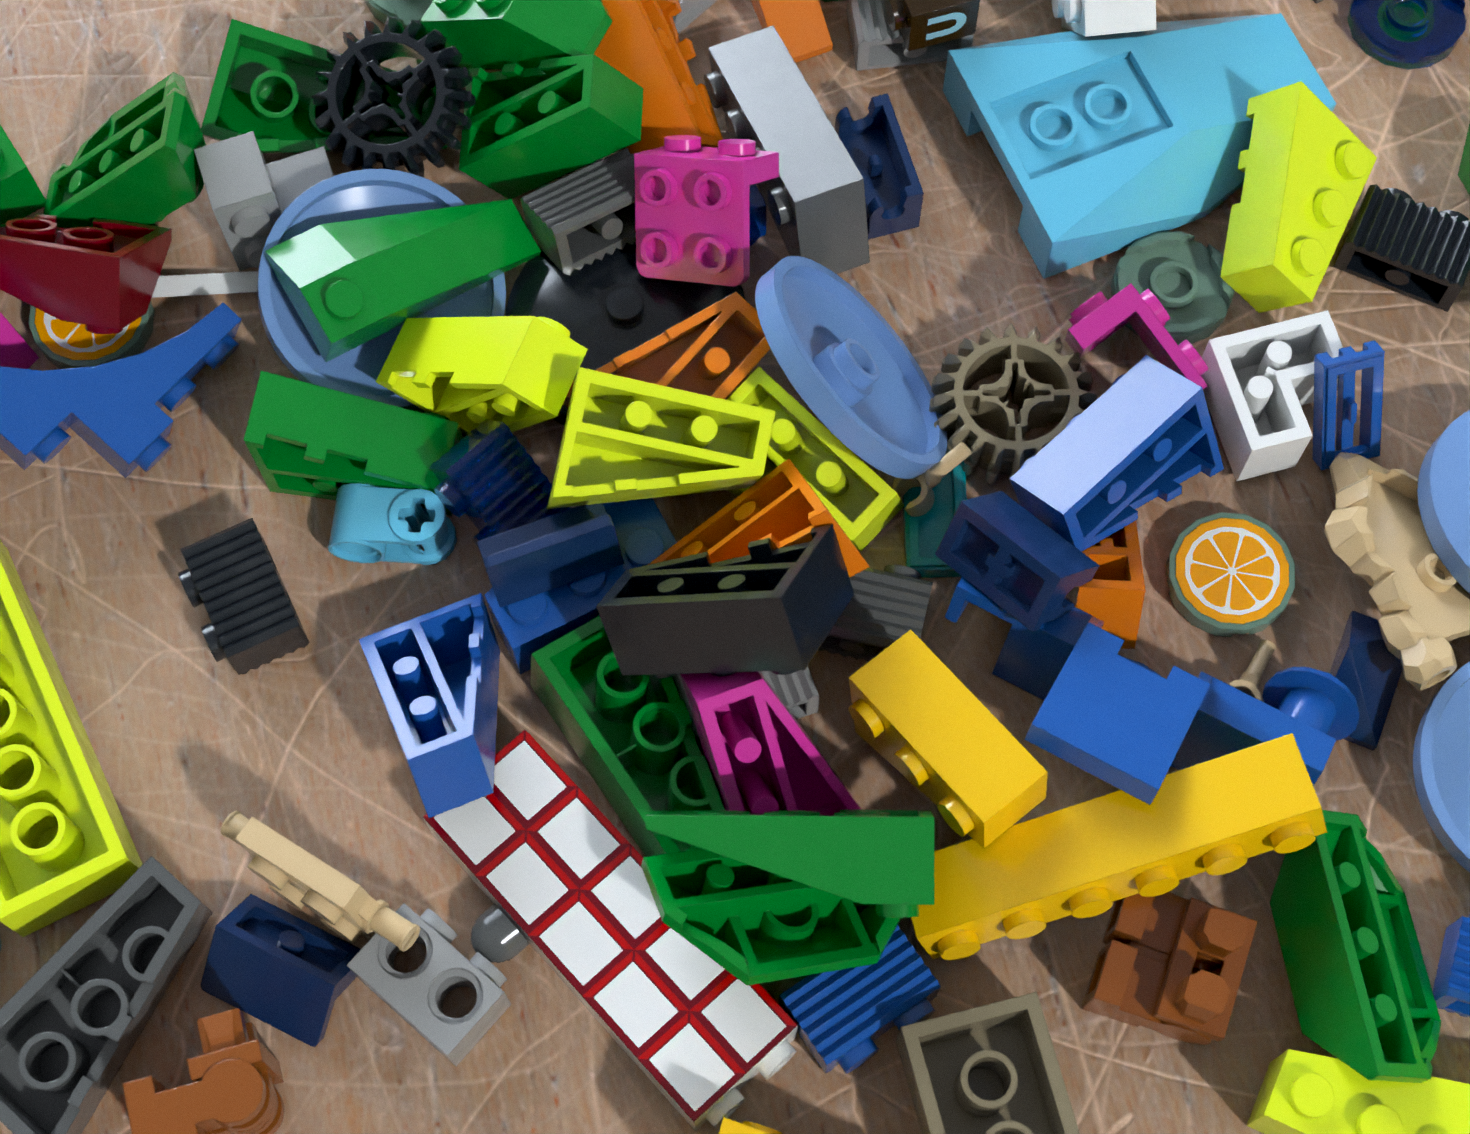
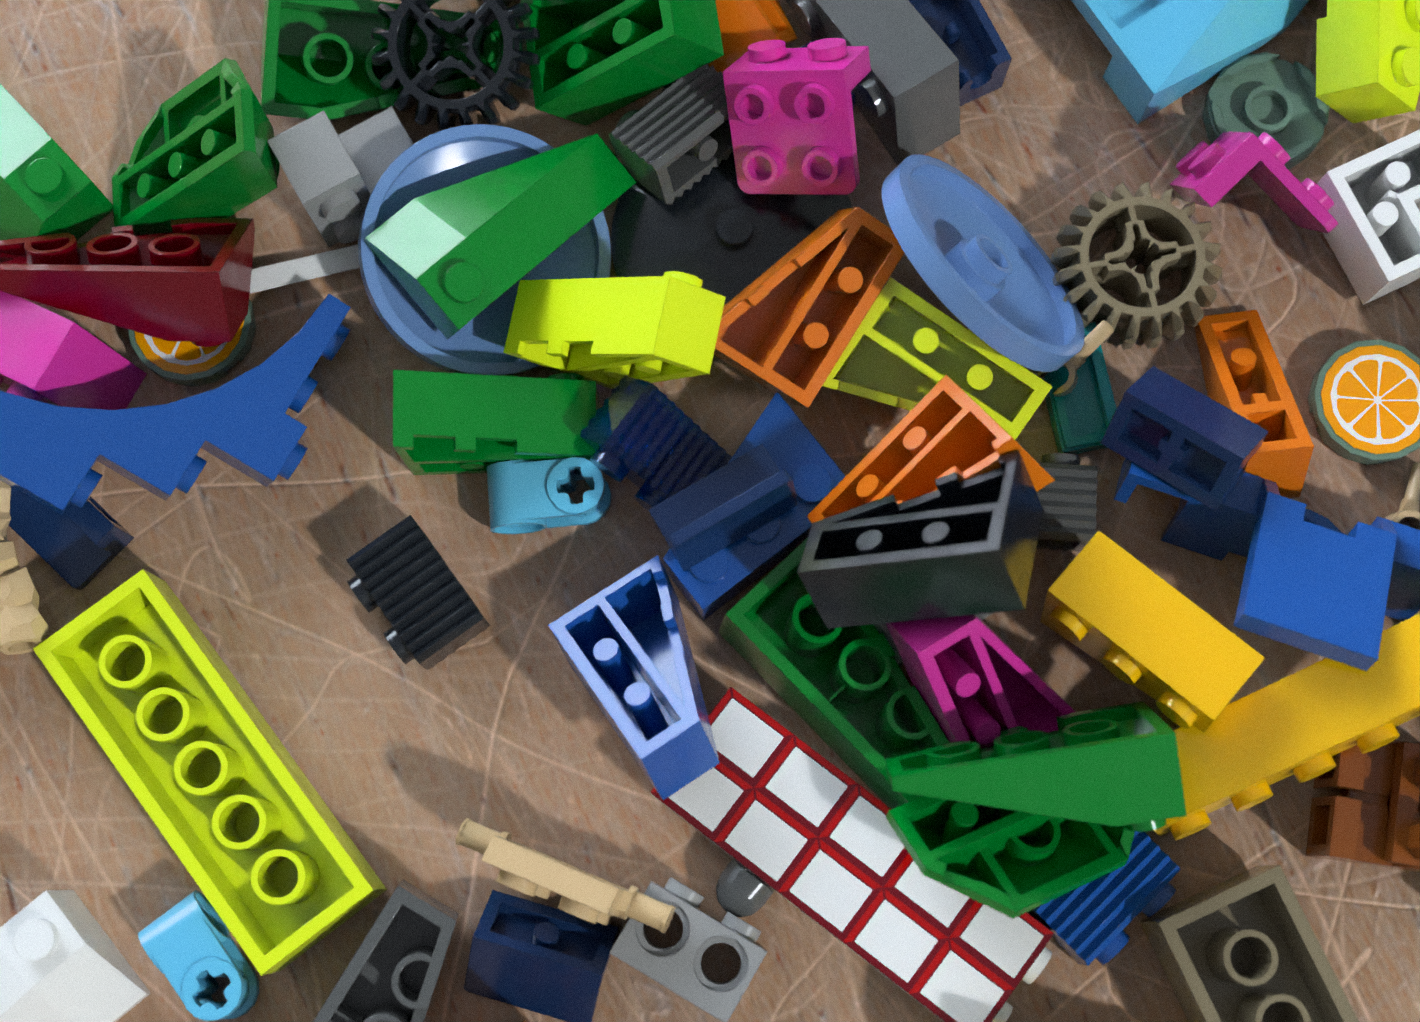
camera: 10 degrees left, 10 degrees up
neon yellow wedge [547,367,776,509] -> none
wedge [1010,355,1224,552] -> none

